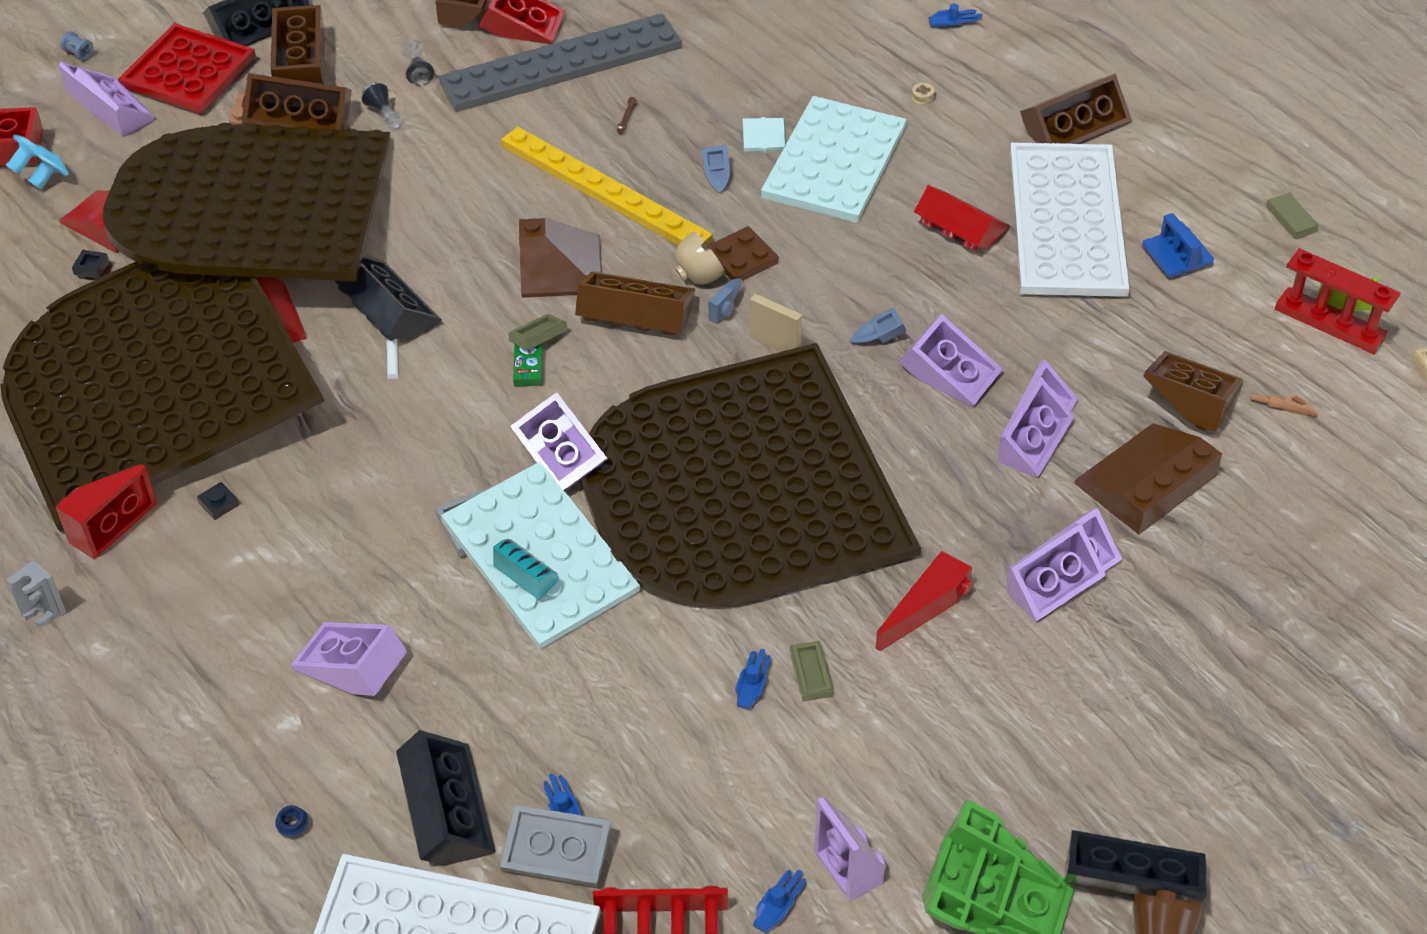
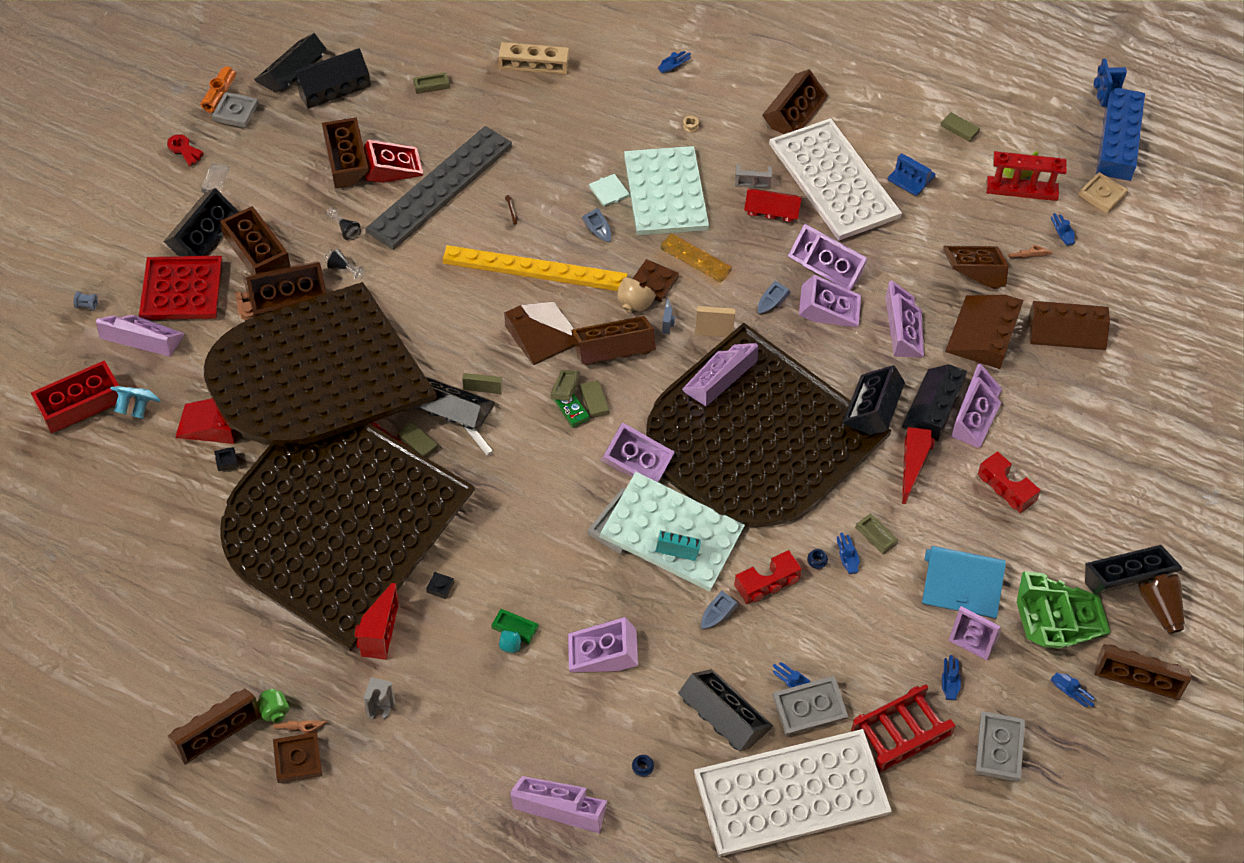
camera: 30 degrees left, 5 degrees up
none -> olive tile [397,421,438,457]
none -> olive tile [462,373,503,394]
none -> green tile [491,609,539,644]
none -> teal piece [499,630,521,653]
none -> lavender slope [511,776,607,834]
none -> olive tile [580,380,609,418]
none -> clear yellow plate [661,233,732,283]
none -> lavender slope [682,343,758,406]
none -> sand blue plate [701,590,739,629]
none -> red arch [734,550,802,604]
none -> light grey hinge [735,164,772,189]
none -> lavender slope [788,224,868,291]
none -> dark blue plate [807,549,828,569]
none -> black slope [843,365,905,435]
none -> black slope [901,364,967,441]
none -> dark azure door [922,546,1006,619]
none -> red arch [978,451,1041,513]
none -> reddish brown slope [1029,301,1110,350]
none -> blue piece [1051,213,1075,246]

